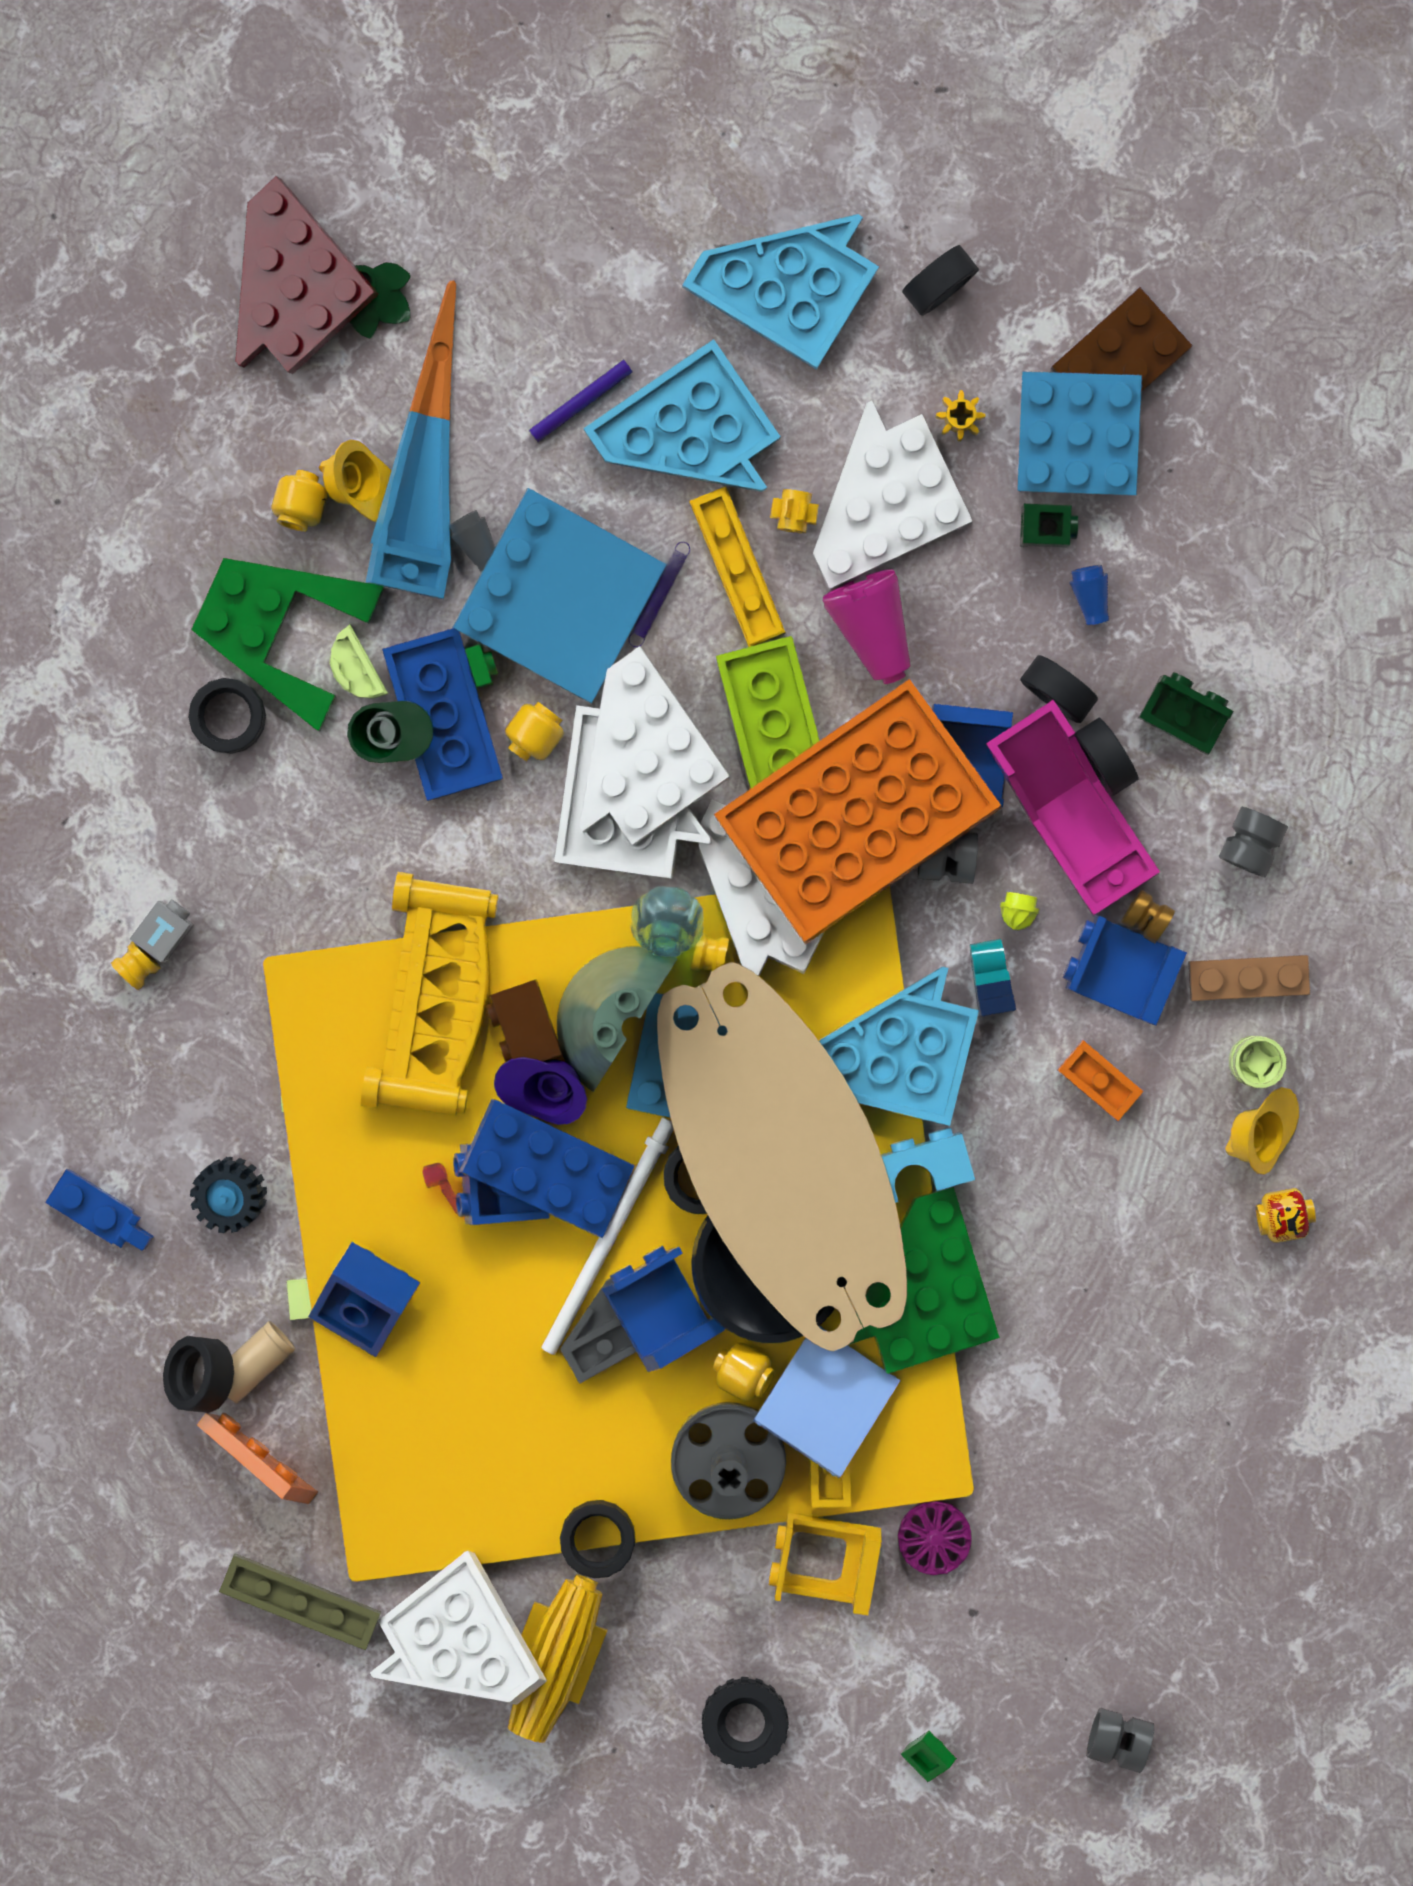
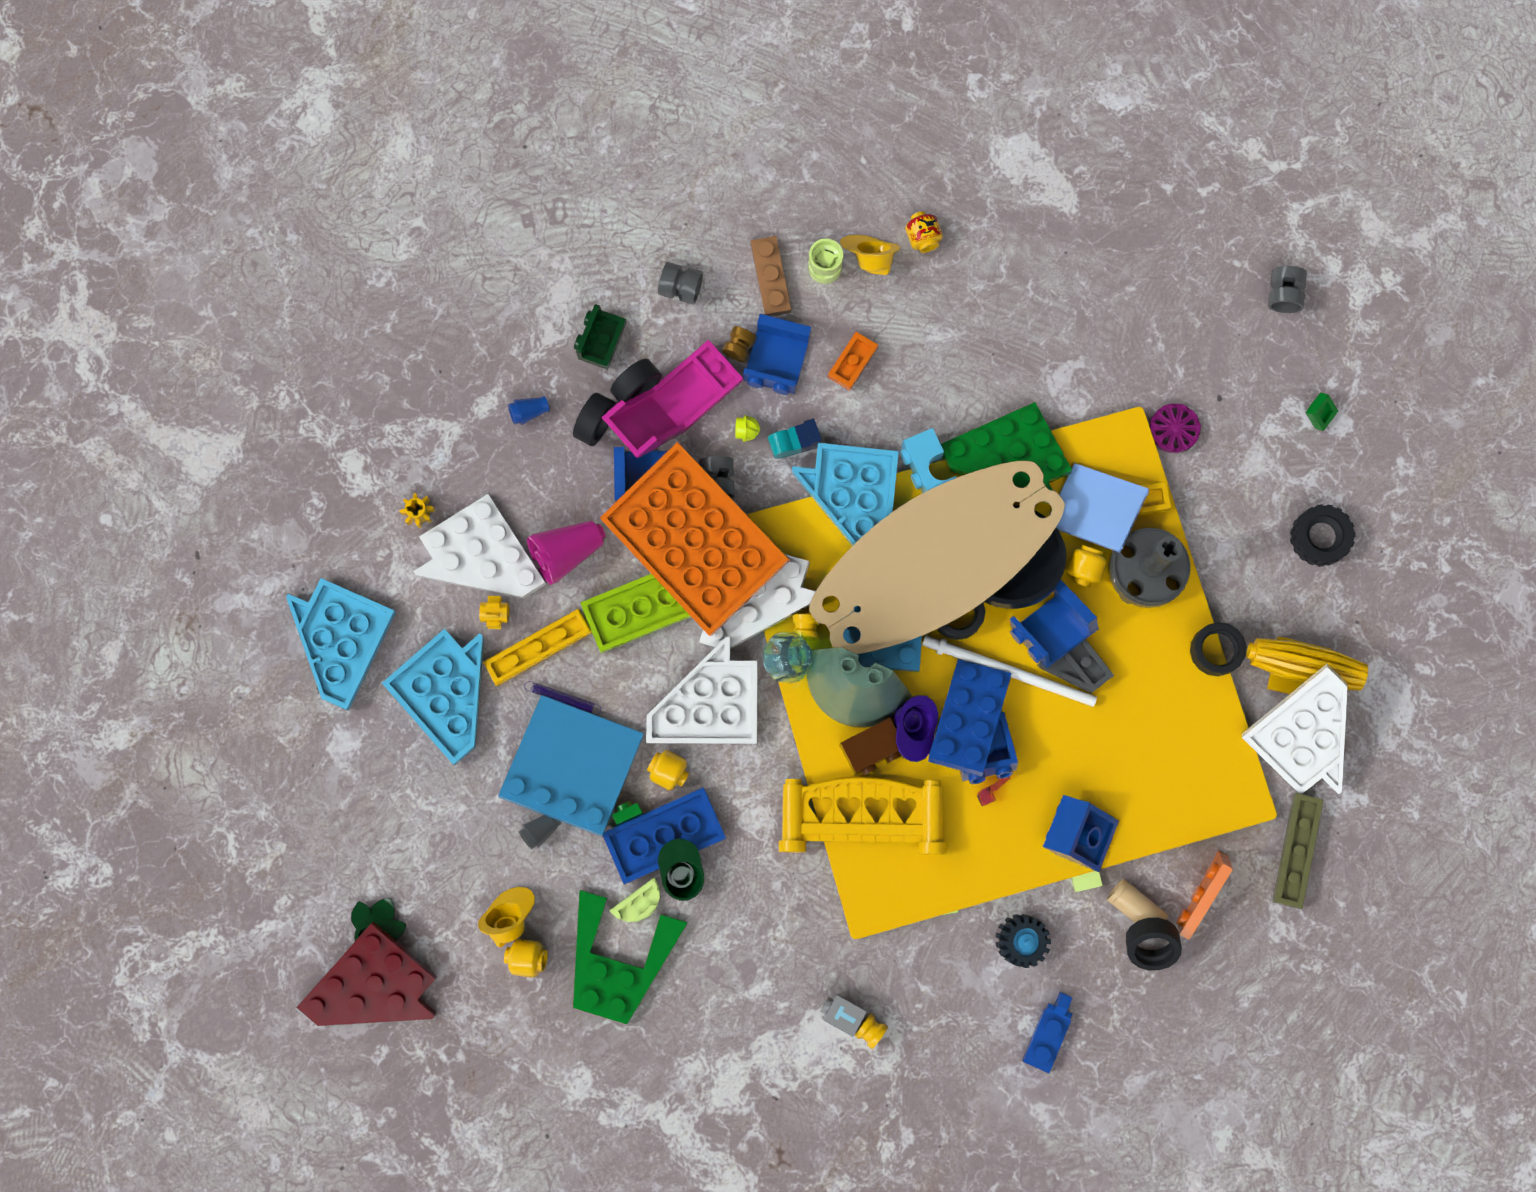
camera: 95 degrees left, 10 degrees down
black tyre [188,678,266,754] -> none
dark azure plate [366,280,456,599] -> none
dark purple bar [529,359,633,442] -> none
white wing [579,646,731,845] -> none
yellow window [768,1513,882,1616] -> none
black tyre [902,245,979,316] -> none
dark azure plate [1017,371,1142,495] -> none
dark green brick [1020,503,1078,548] -> none
reddish brown plate [1051,287,1193,391] -> none

